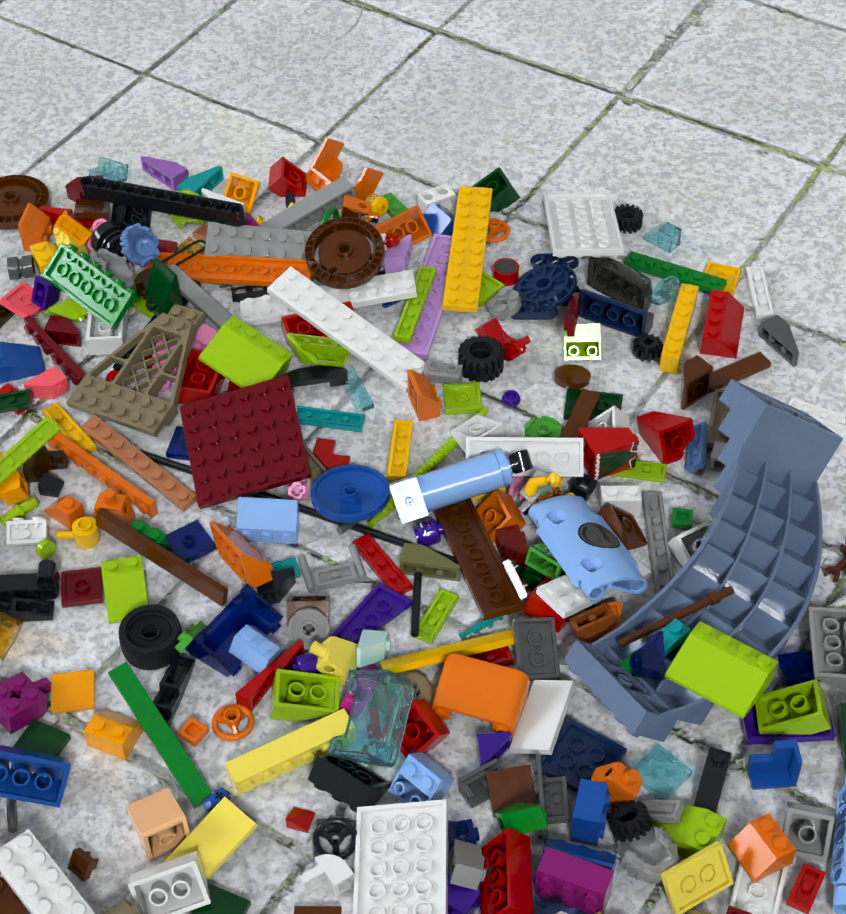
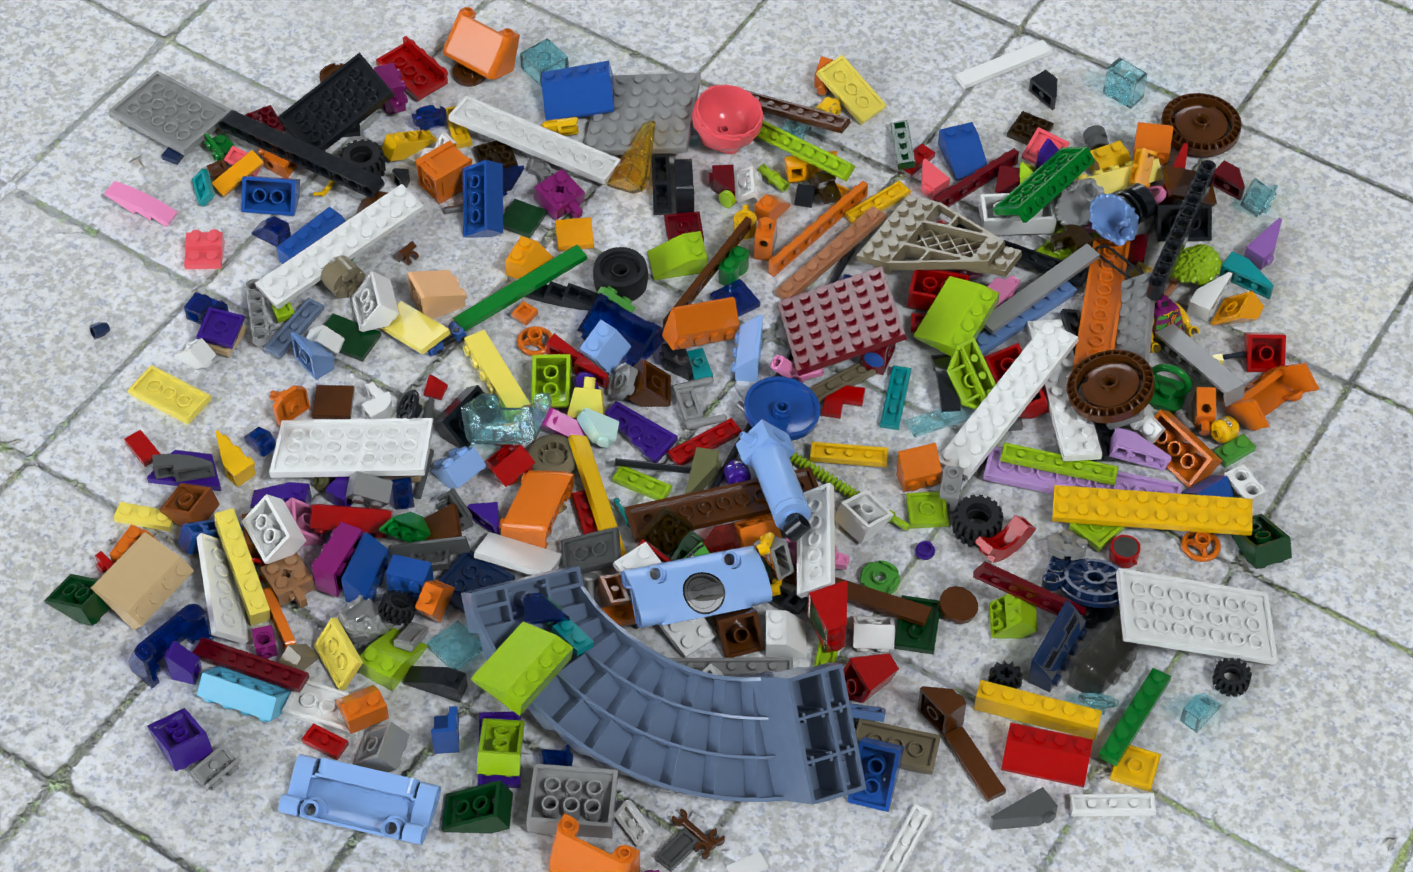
camera: 90 degrees right, 5 degrees up
dark green slope [145,258,183,317] -> none
red plate [383,233,400,248] -> none
reddish brown bar [618,586,734,648] -> none
none -> dark red slope [709,164,735,196]

